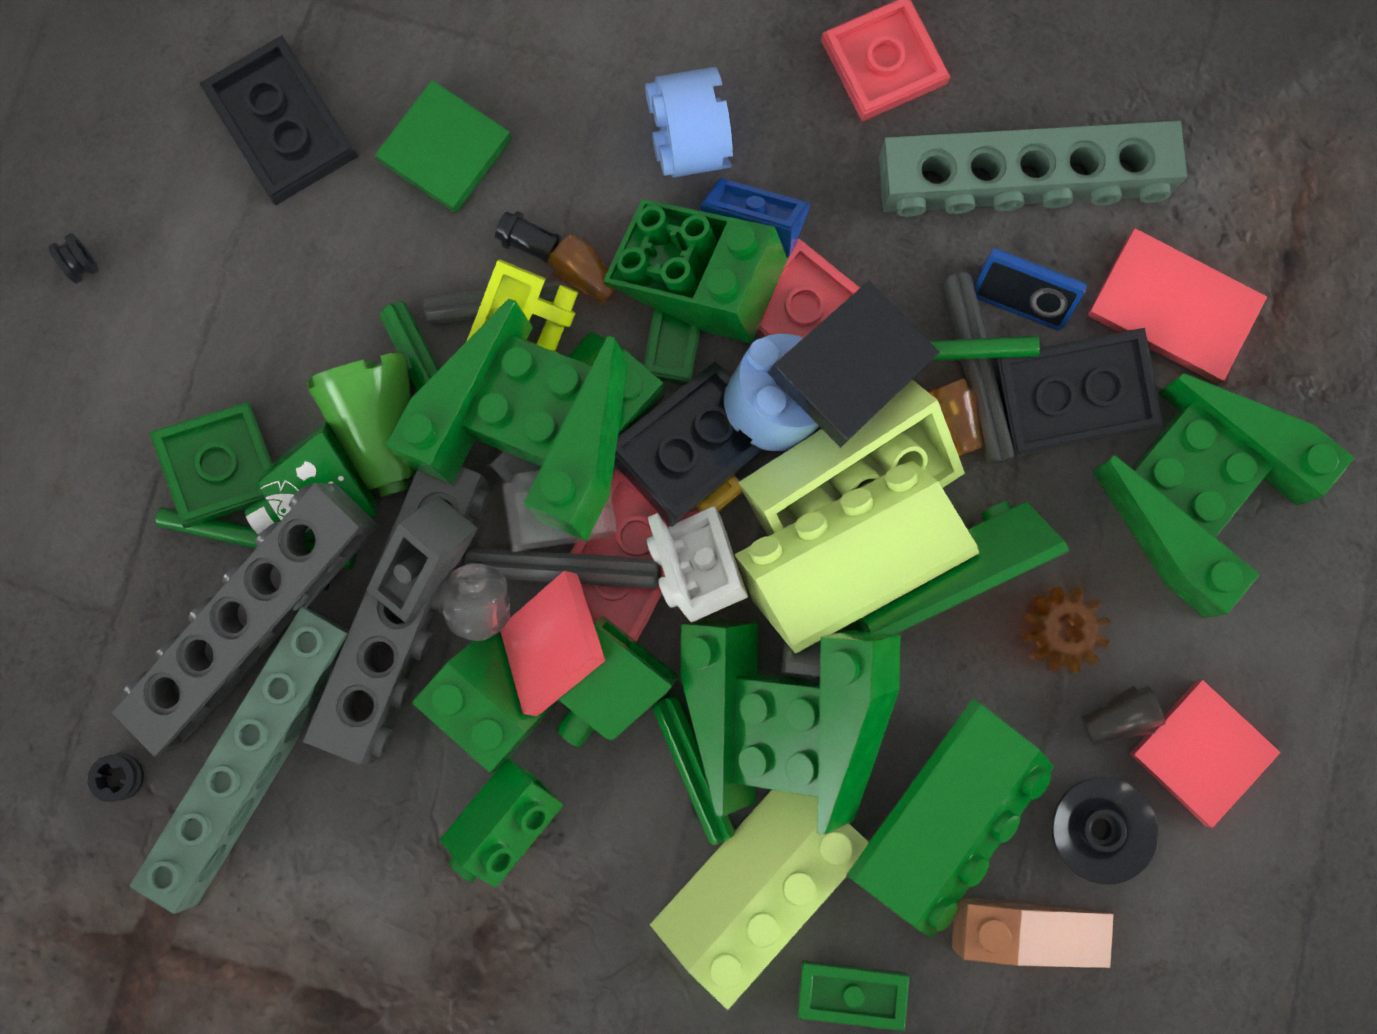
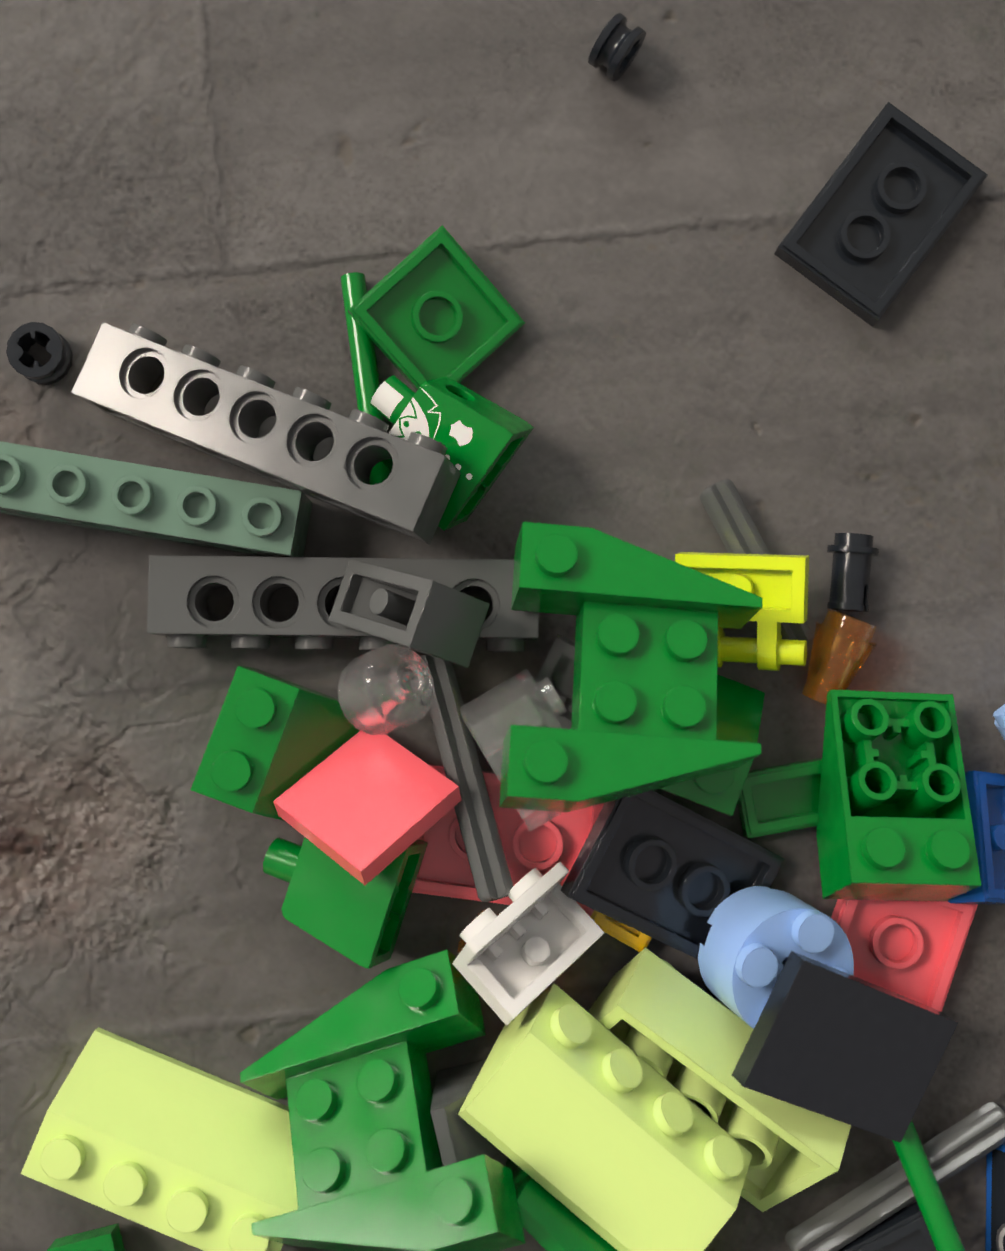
camera: 65 degrees right, 5 degrees up
bright green cone [305,352,416,497] -> none
green tile [375,80,512,214] -> none
green axle [380,301,439,392] -> none
green brick [439,757,564,888] -> none
green axle [653,696,735,845] -> none
clear orange cone [928,378,985,456] -> none

